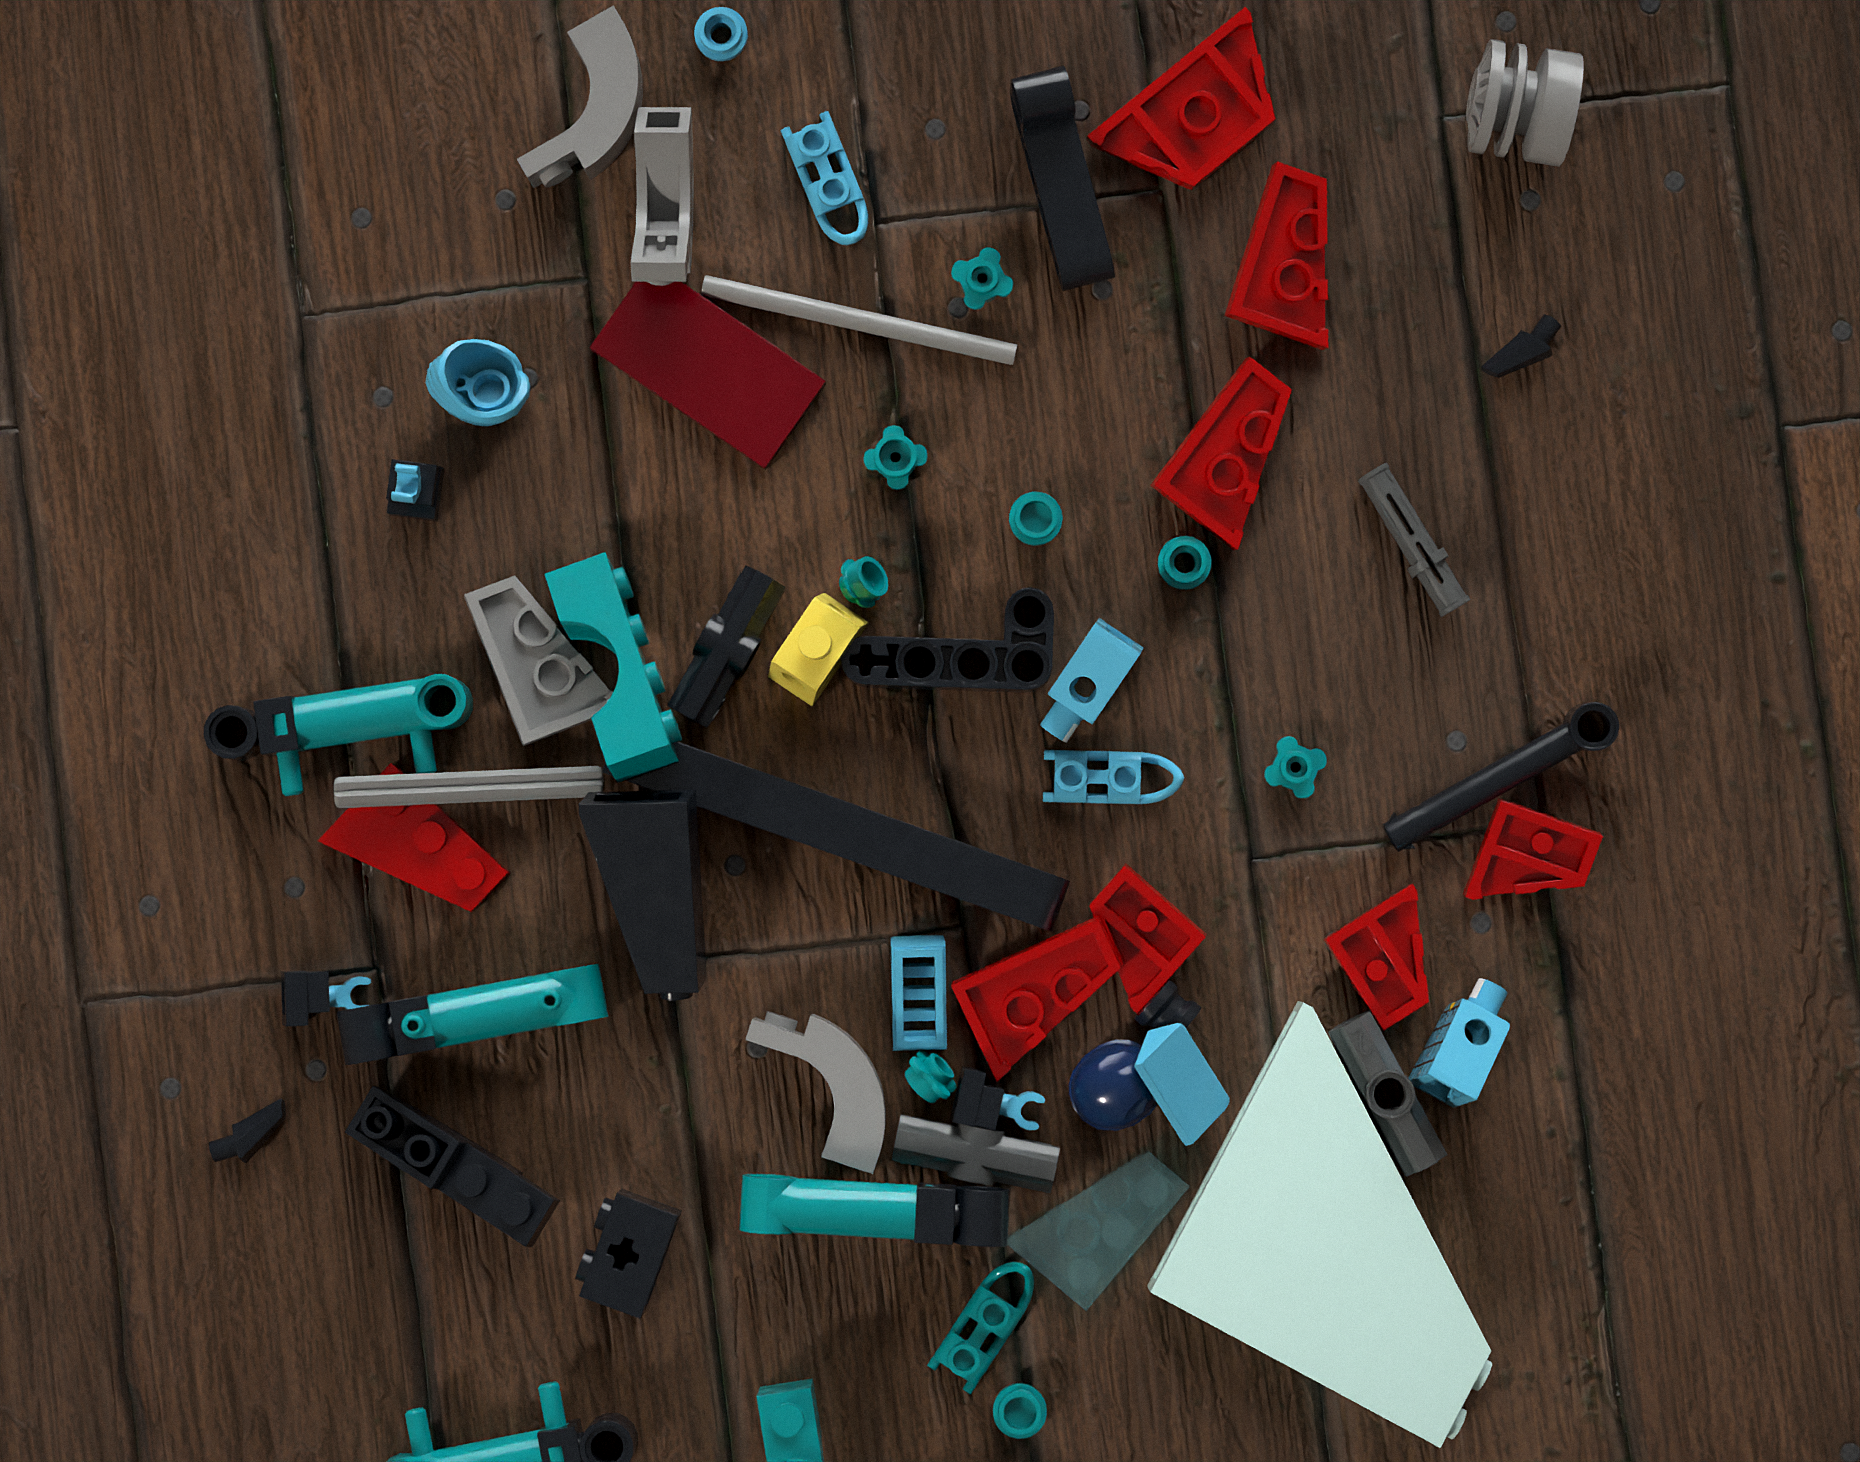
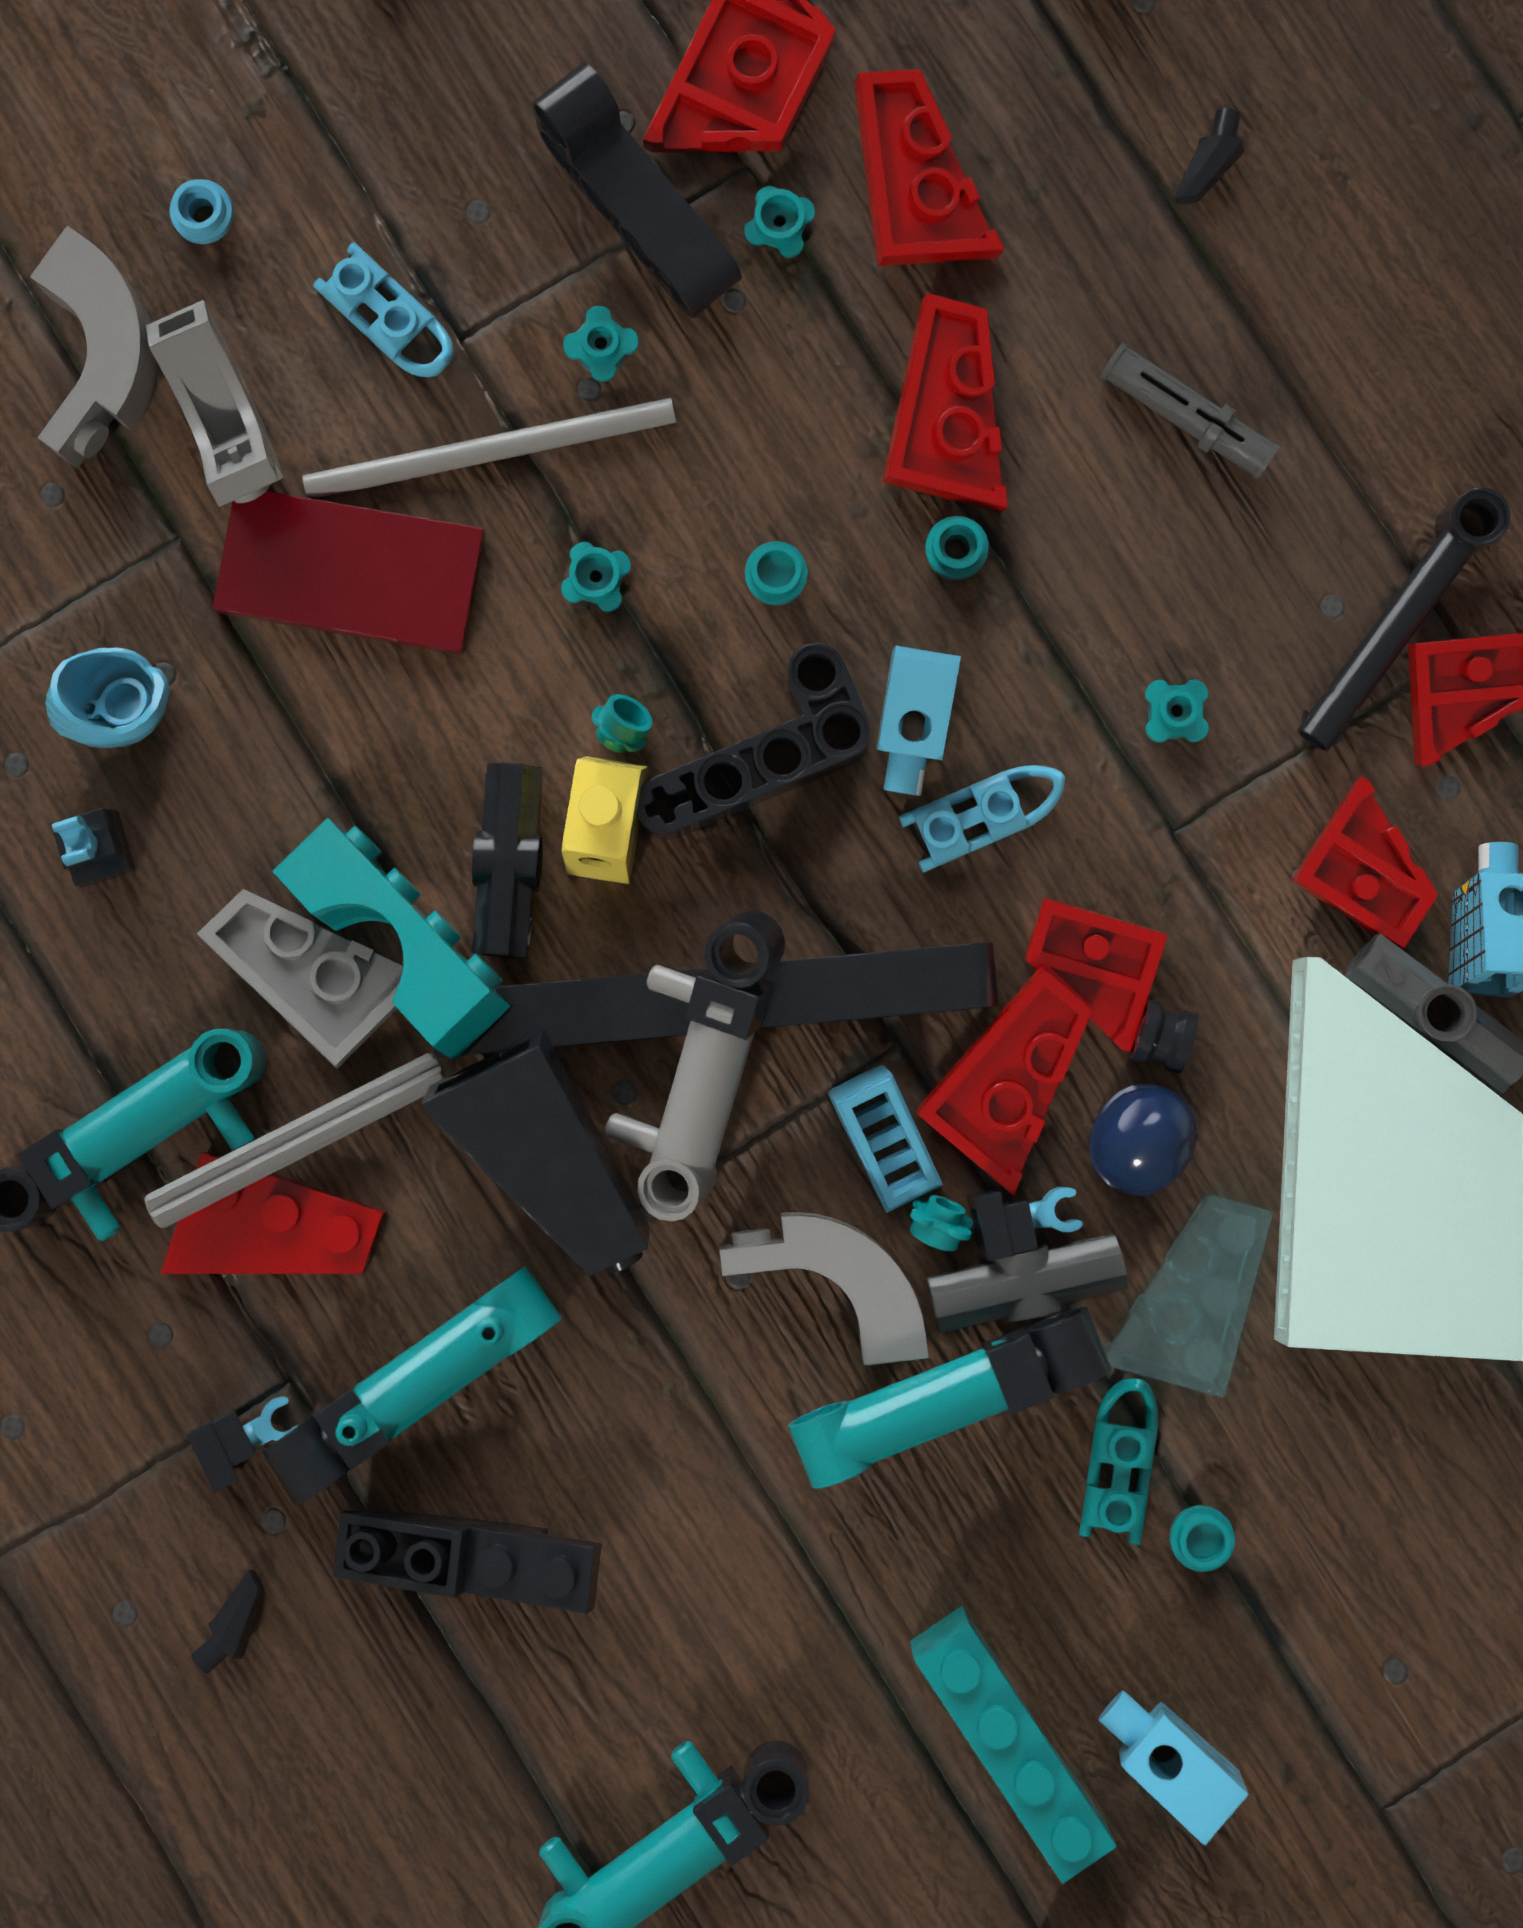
camera: 25 degrees left, 0 degrees up
black brick [575,1189,682,1319] -> none
medium azure slope [1134,1023,1230,1146] -> none
none -> light grey piece [605,910,785,1222]
none -> teal plate [744,186,815,258]

